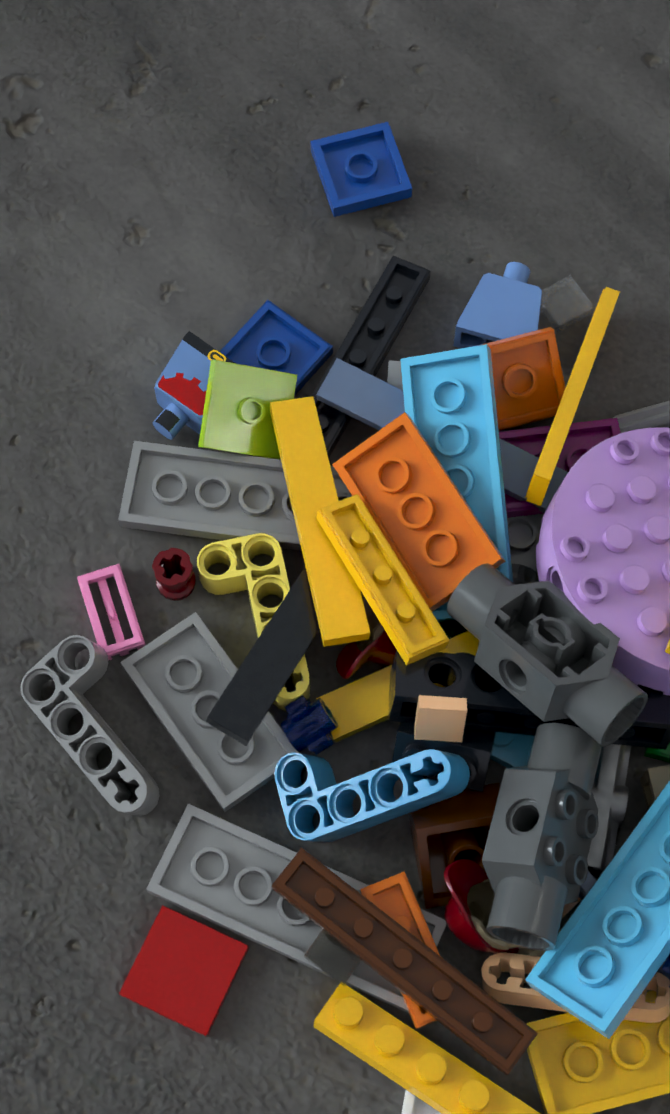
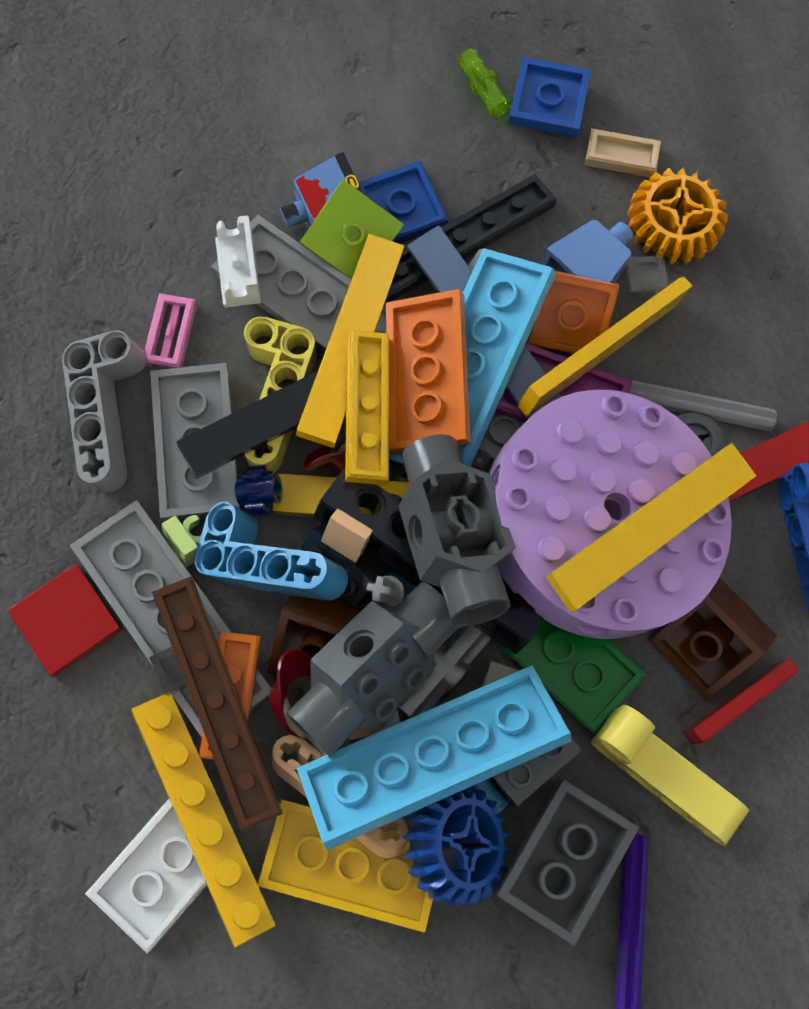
camera: 25 degrees right, 5 degrees up
dark red bush [152,548,196,601] -> none
none -> yellowish green tile [162,515,201,567]
none -> white hinge [215,215,262,308]
none -> light grey axle [366,576,410,607]
none -> clear neon green pin [457,48,511,118]
none -> tan tile [584,128,661,177]
none -> light orange gear [627,167,728,265]

